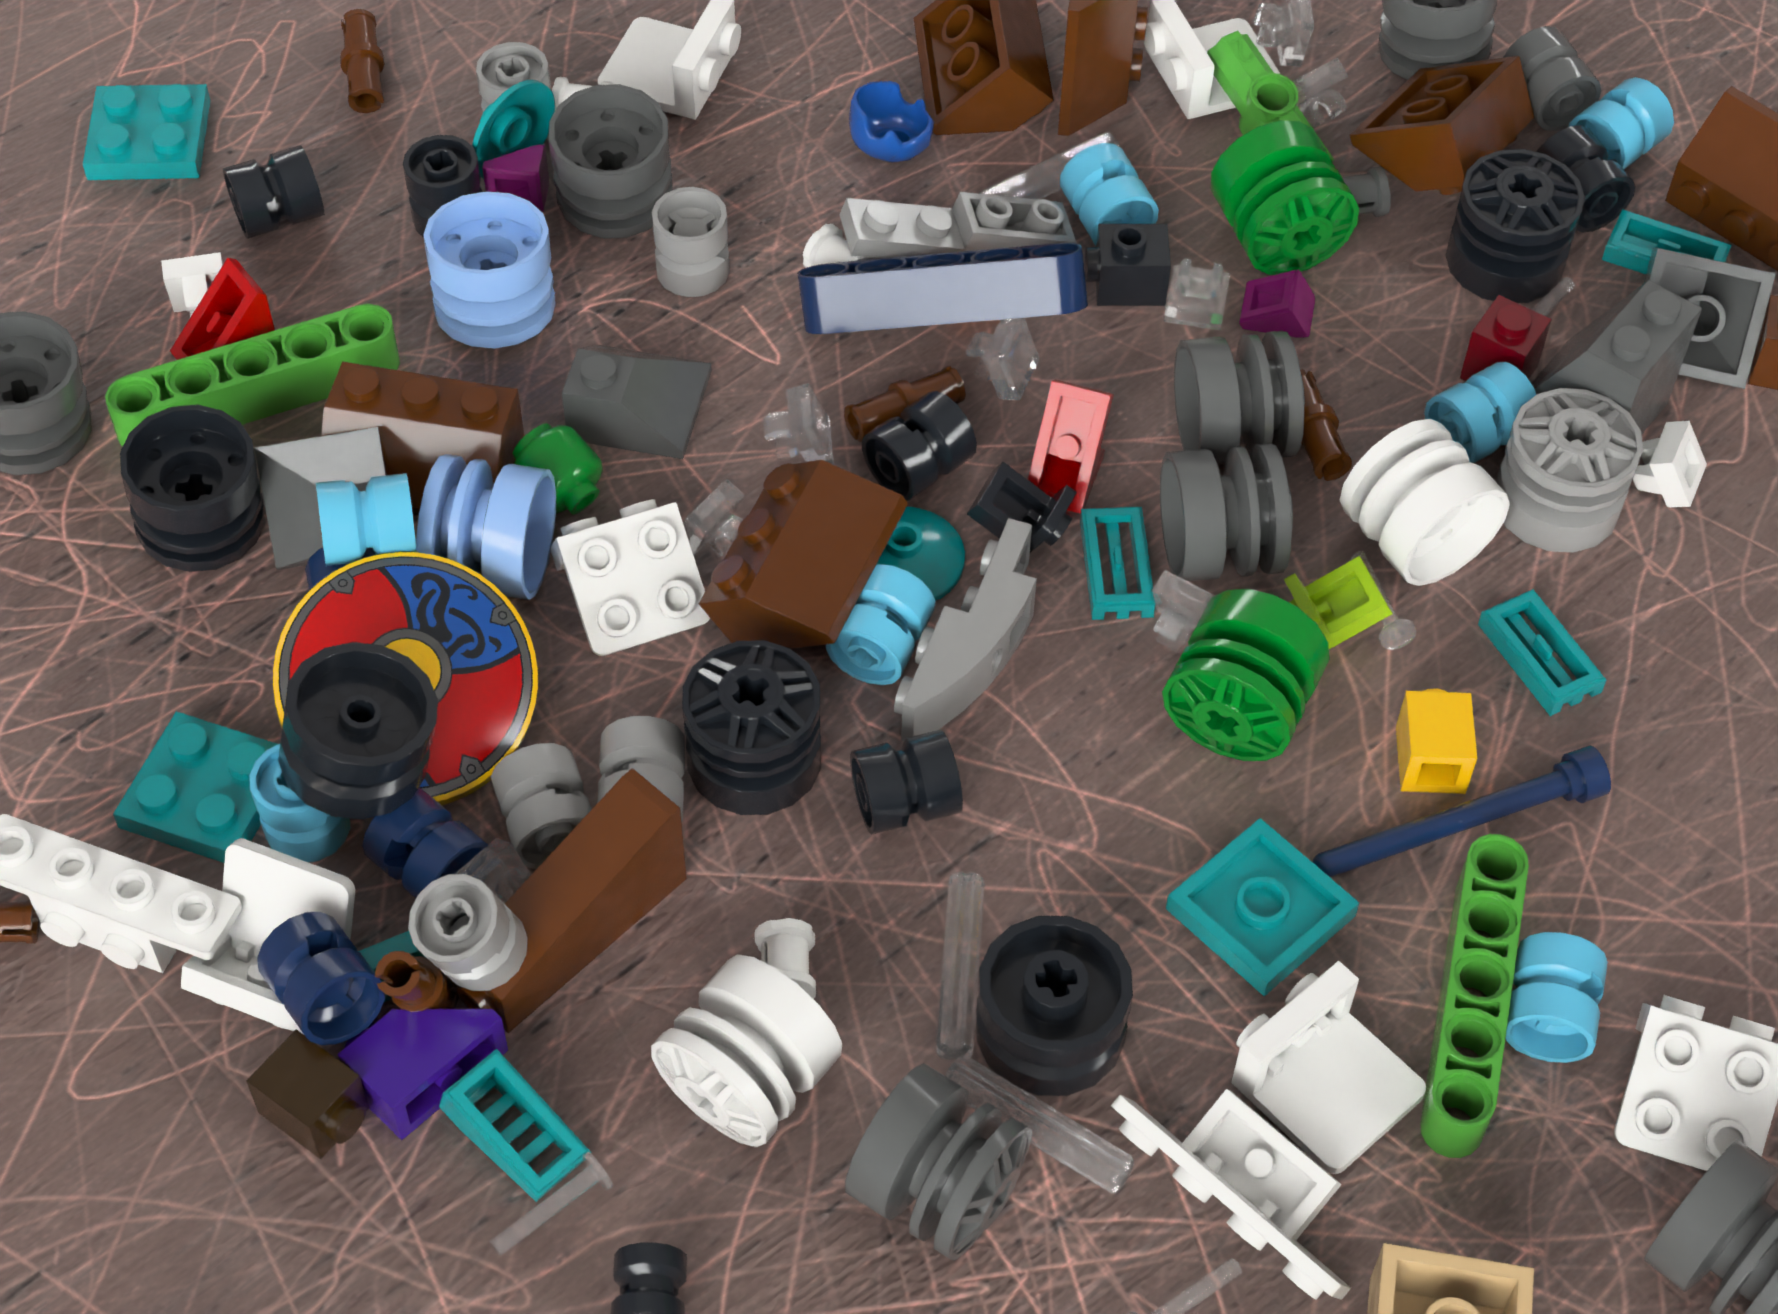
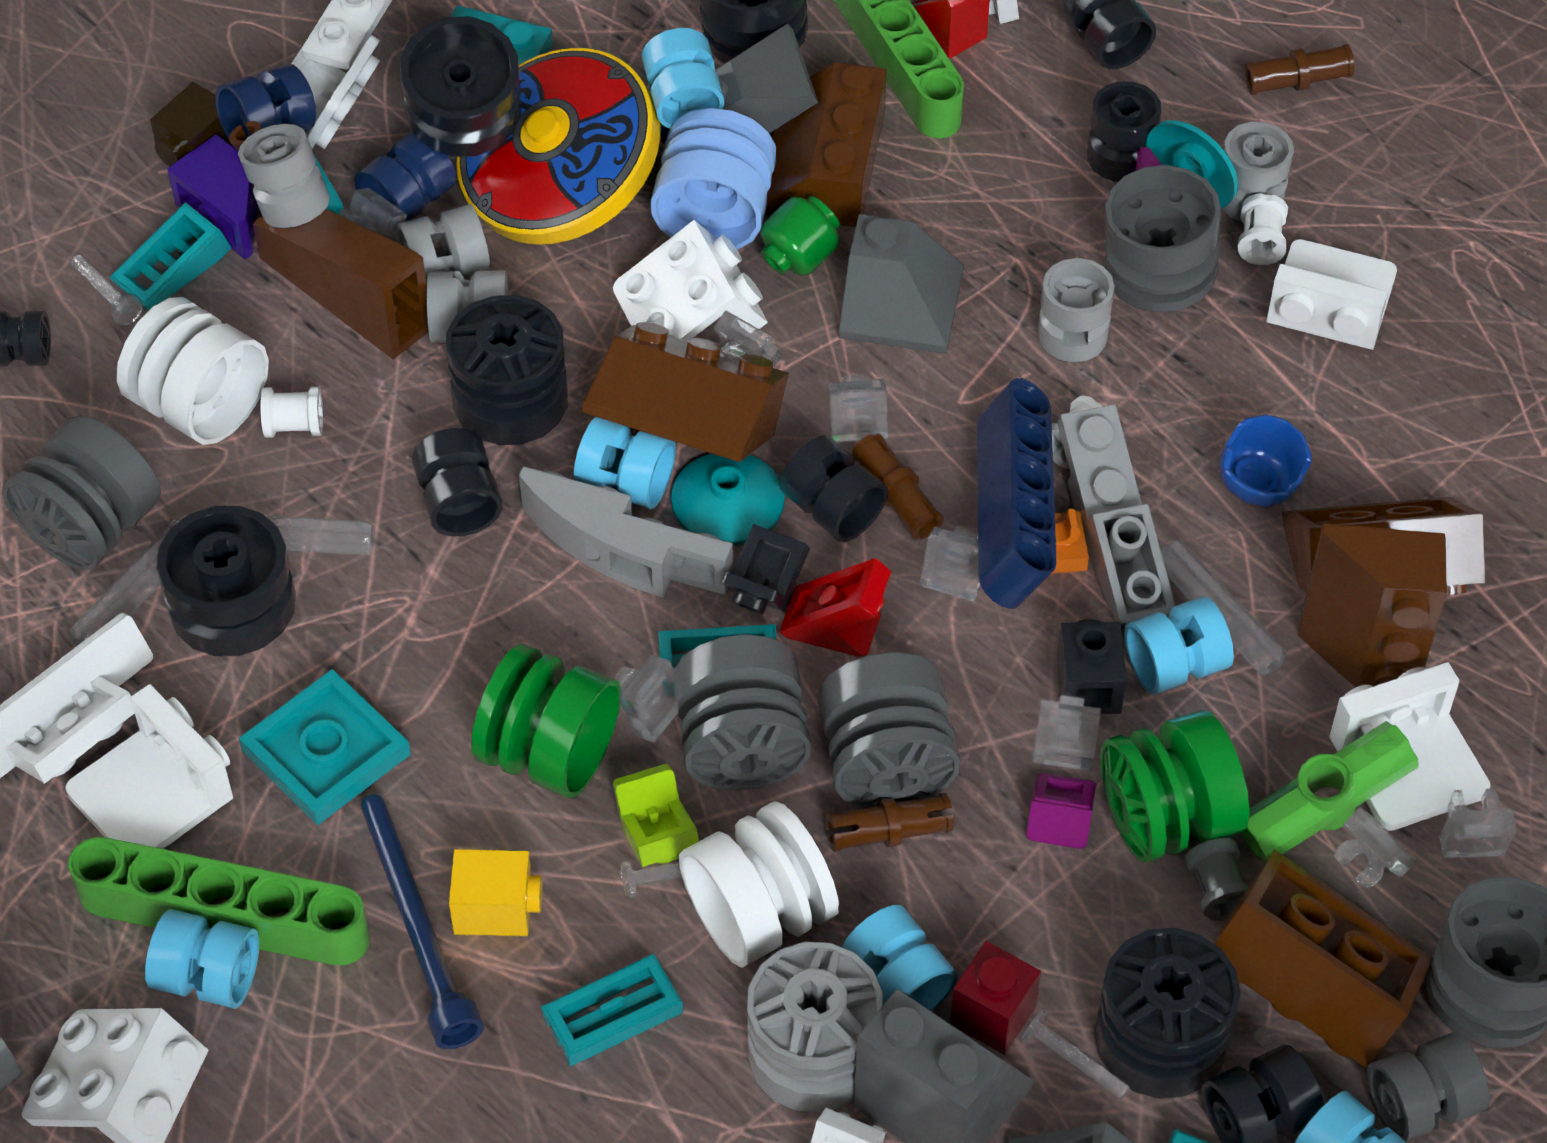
camera: 90 degrees right, 0 degrees up
light blue wheel [424,191,556,349] -> none

